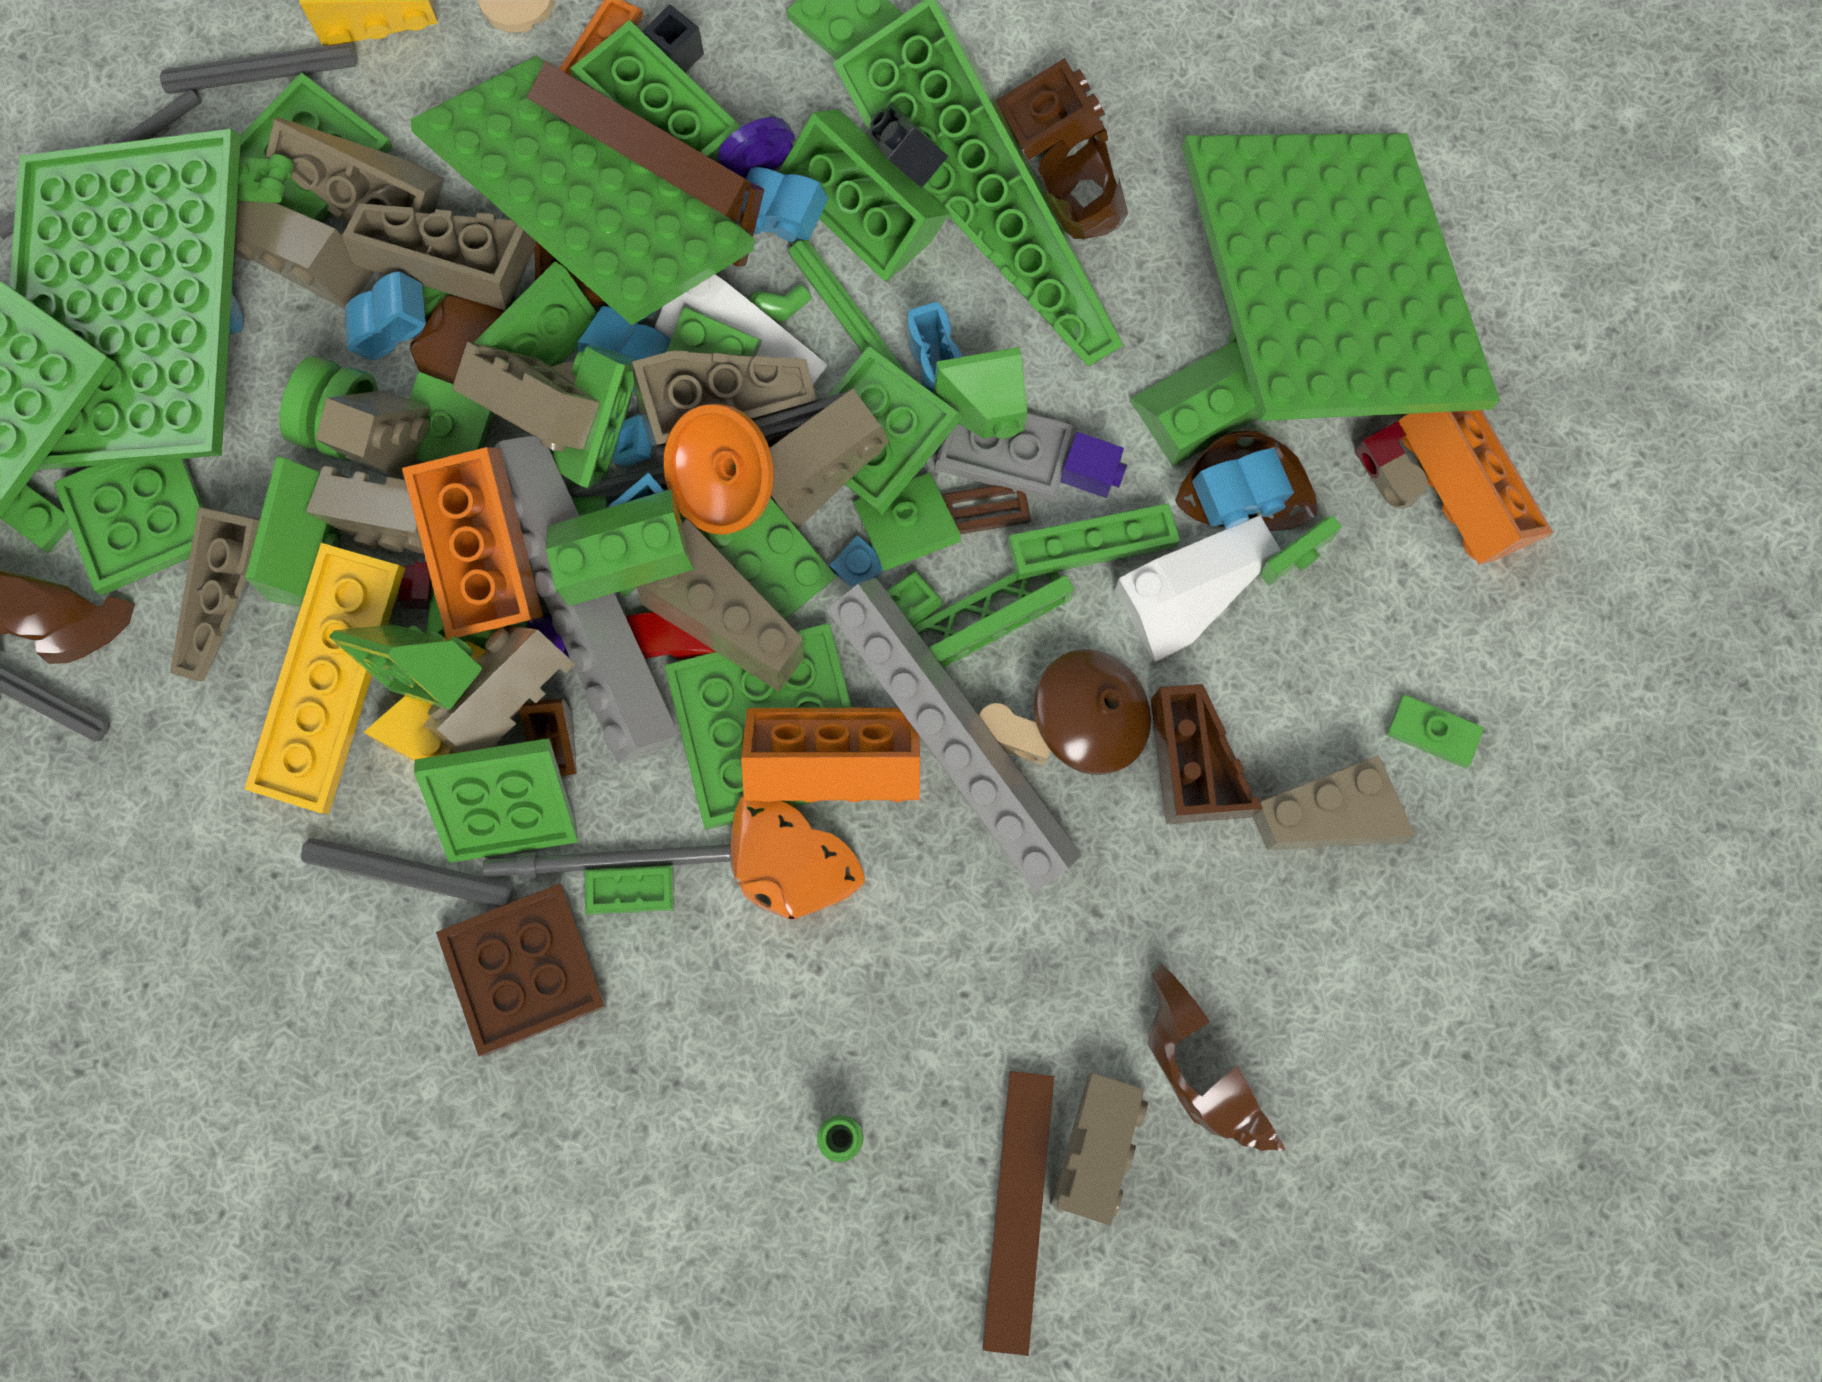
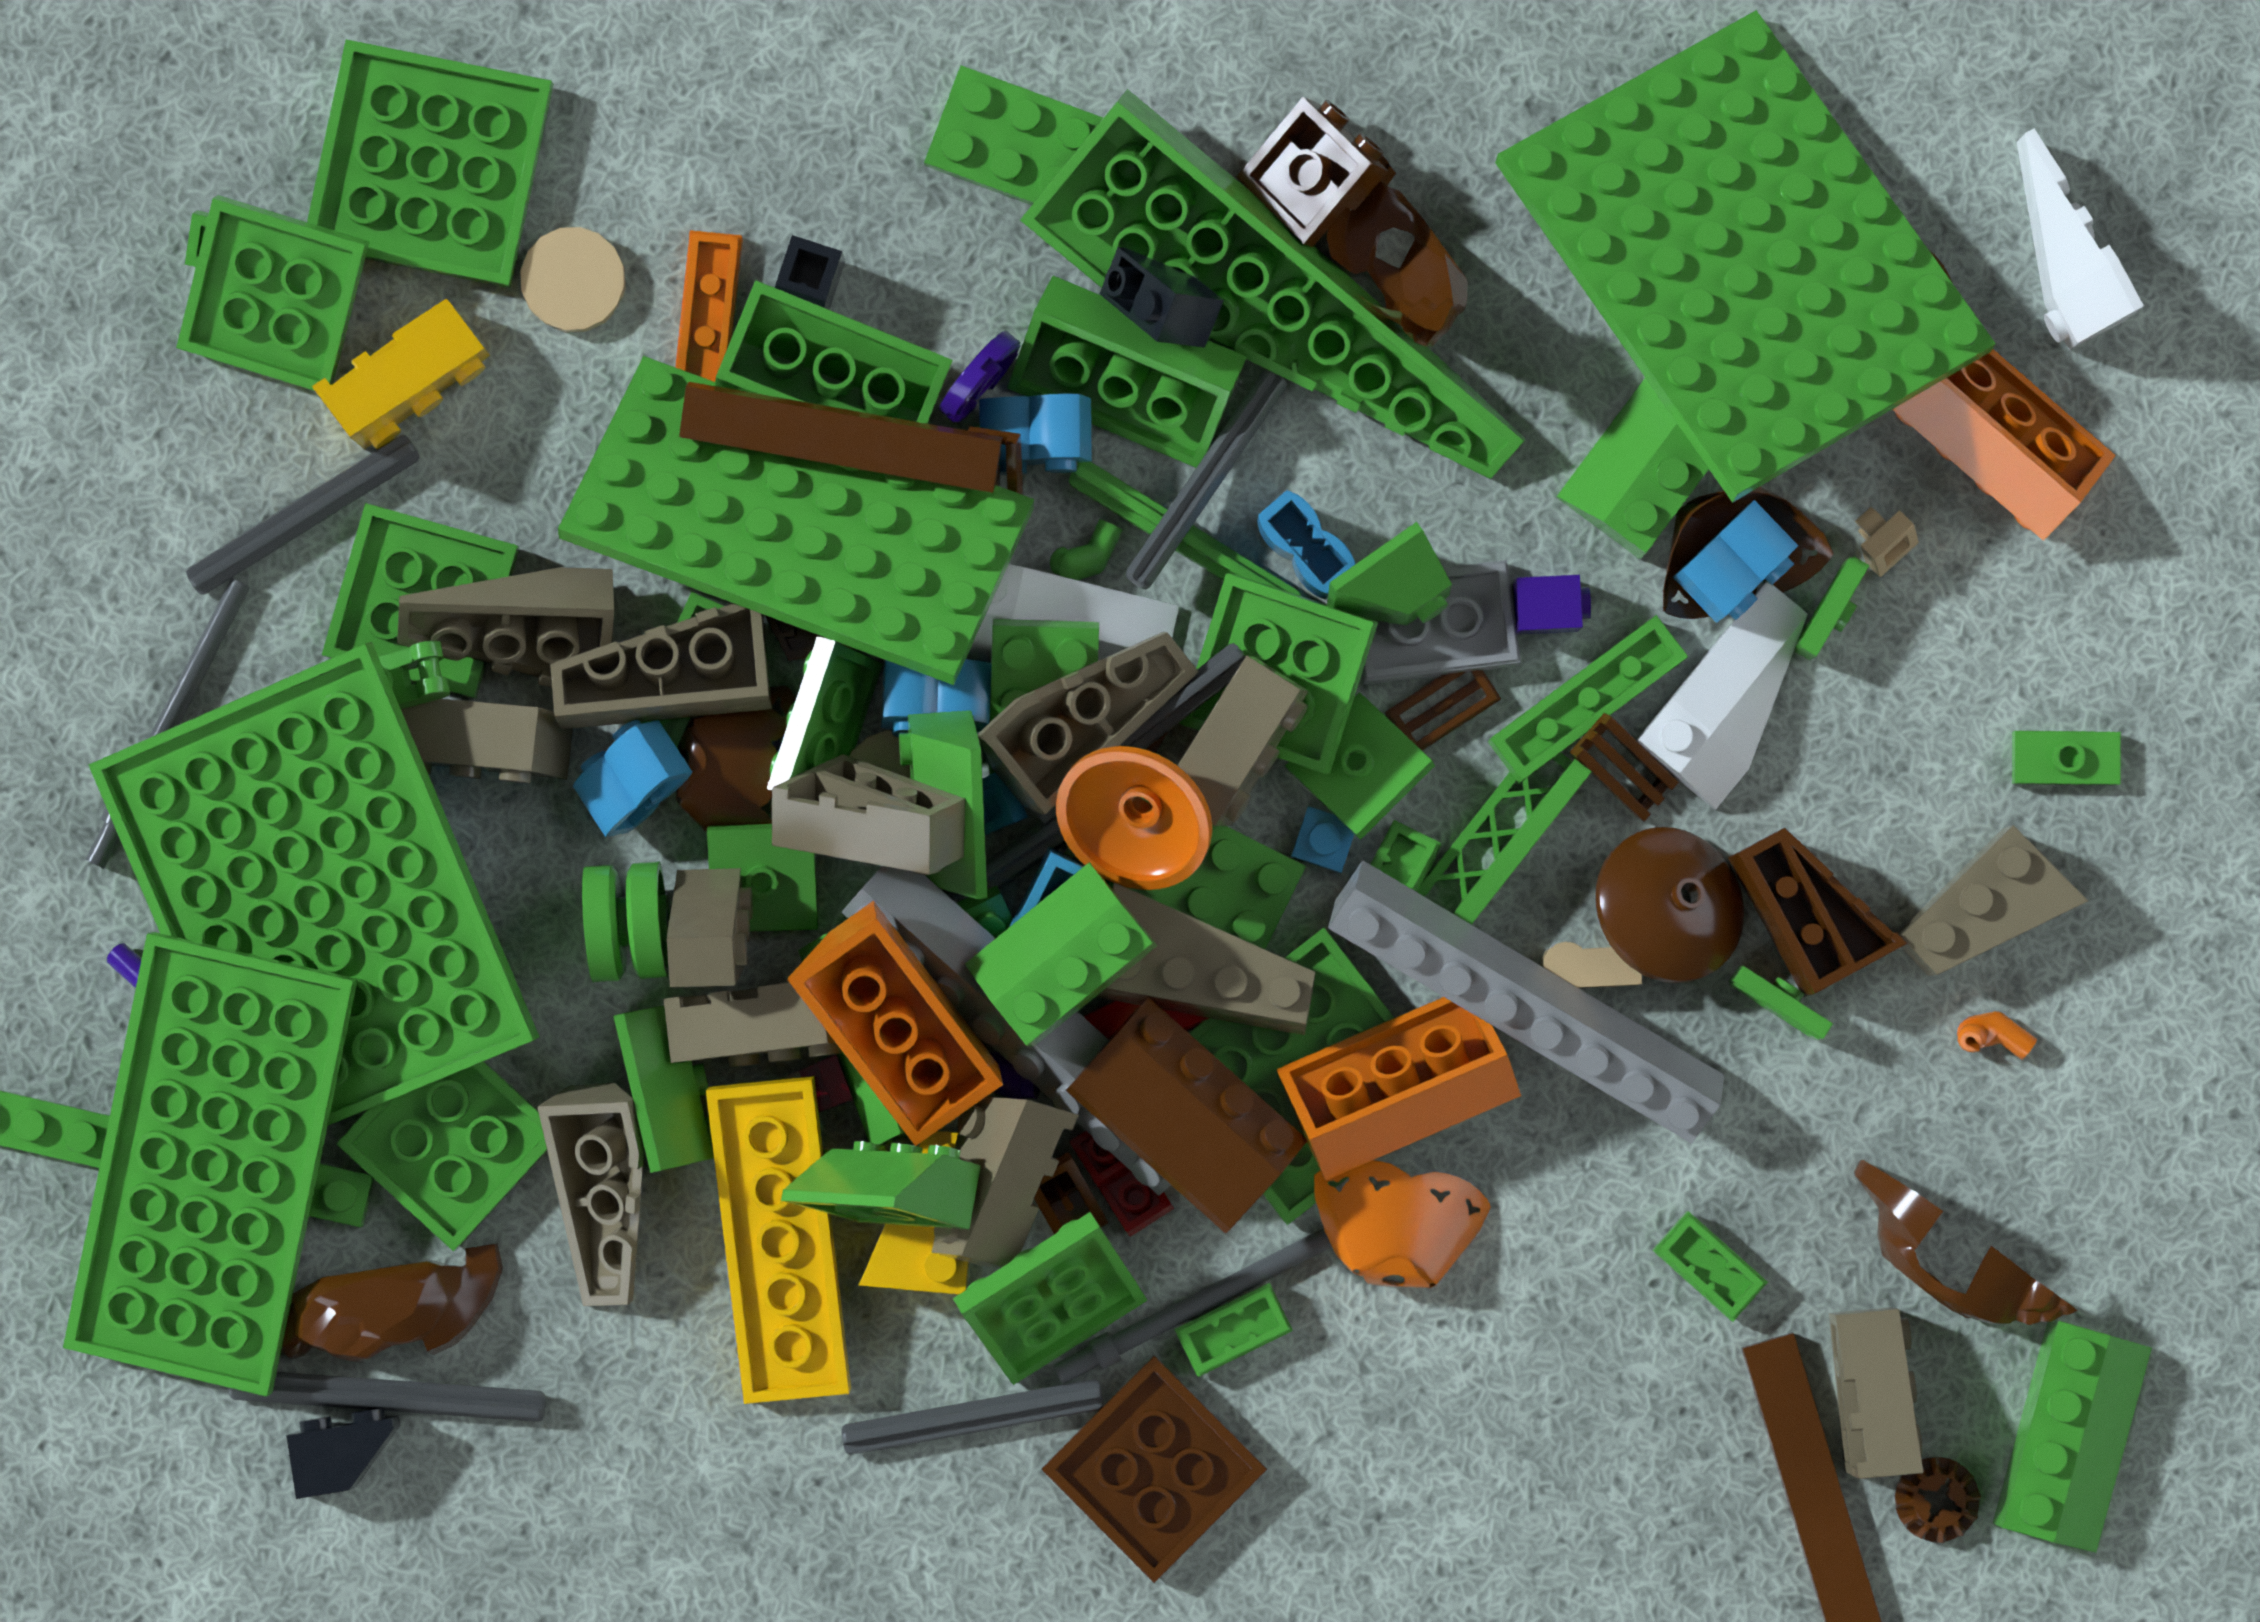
camera: 25 degrees left, 10 degrees up
bright green brick [817,1115,864,1162] -> none
leg [1355,421,1427,509] -> none
none -> reddish brown slope [1066,997,1308,1234]
none -> red slope [1069,1131,1174,1237]
none -> dark grey axle [1126,369,1288,590]
none -> reddish brown tile [1570,713,1679,822]
none -> bright green plate [1652,1211,1768,1322]
none -> bright green plate [1728,966,1833,1040]
none -> tan tile [1855,507,1919,577]
none -> reddish brown gear [1895,1457,1981,1543]
none -> orange arm [1957,1011,2037,1060]
none -> bright green slope [1993,1320,2152,1553]
none -> white wedge [2017,128,2144,350]

